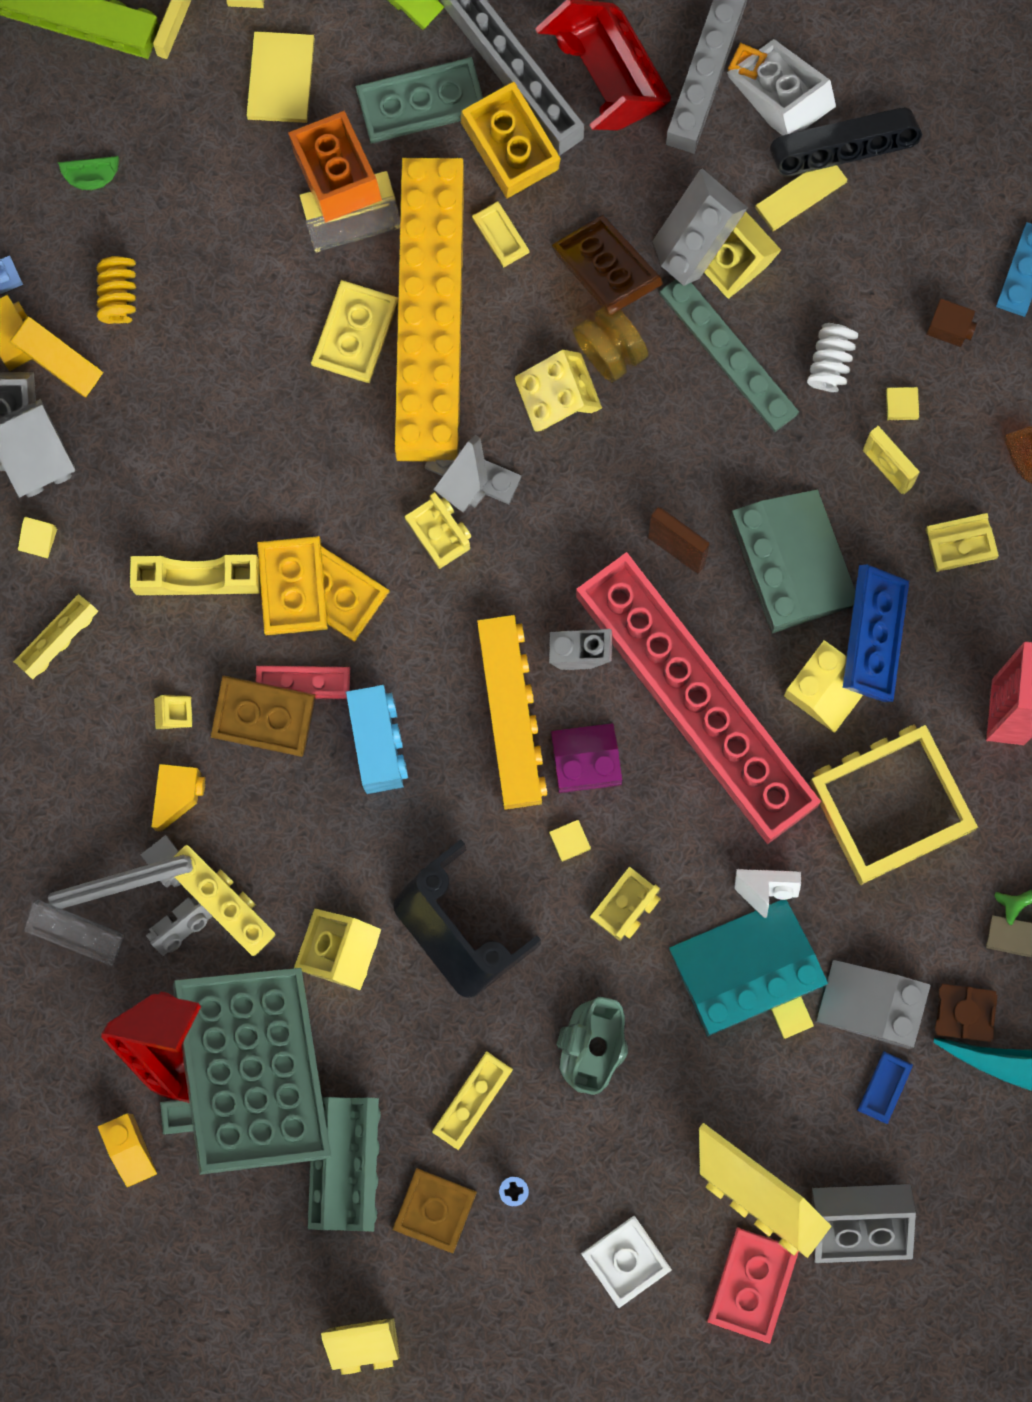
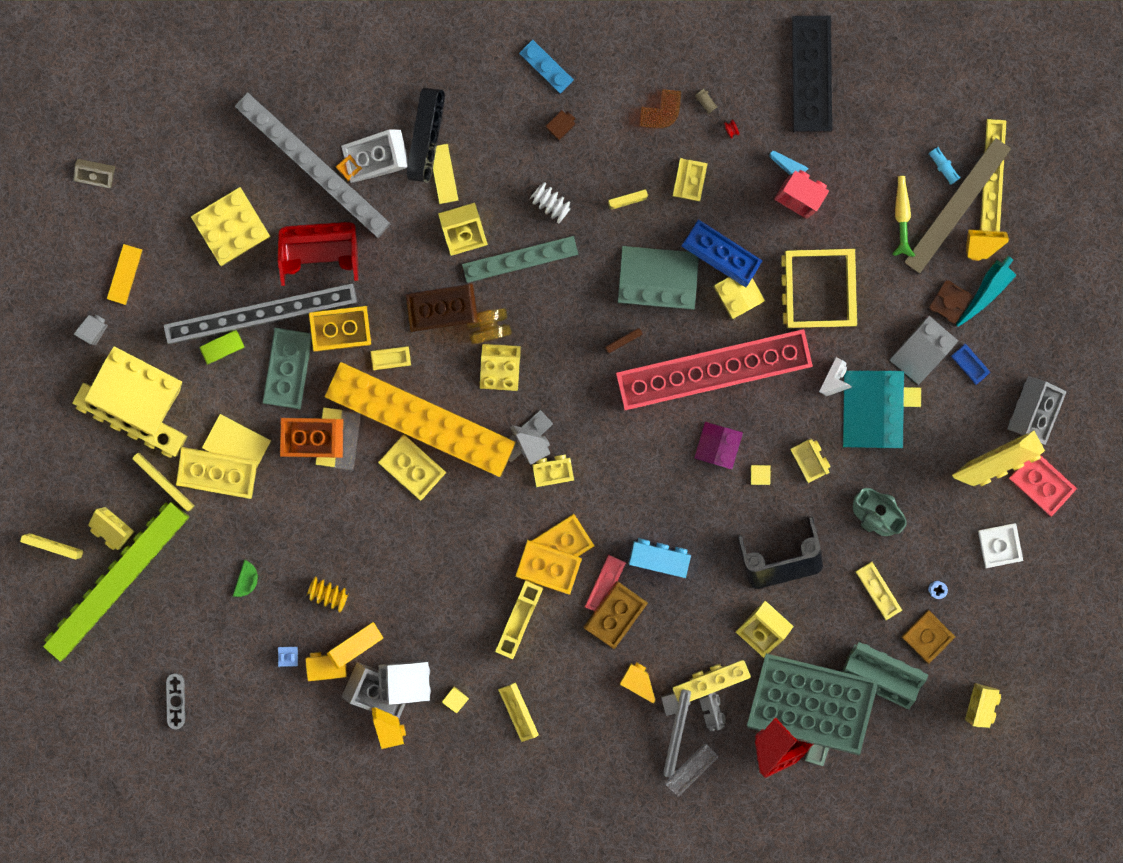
camera: 70 degrees left, 10 degrees up
yellow slope [97,1113,157,1187] -> none
light yellow slope [154,695,192,729] -> none
yellow brick [477,615,547,810] -> none
light grey slope [549,629,612,670] -> none
light grey slope [652,169,748,286] -> none
light yellow tile [886,387,919,420] -> none
none -> light yellow tile [176,447,258,499]

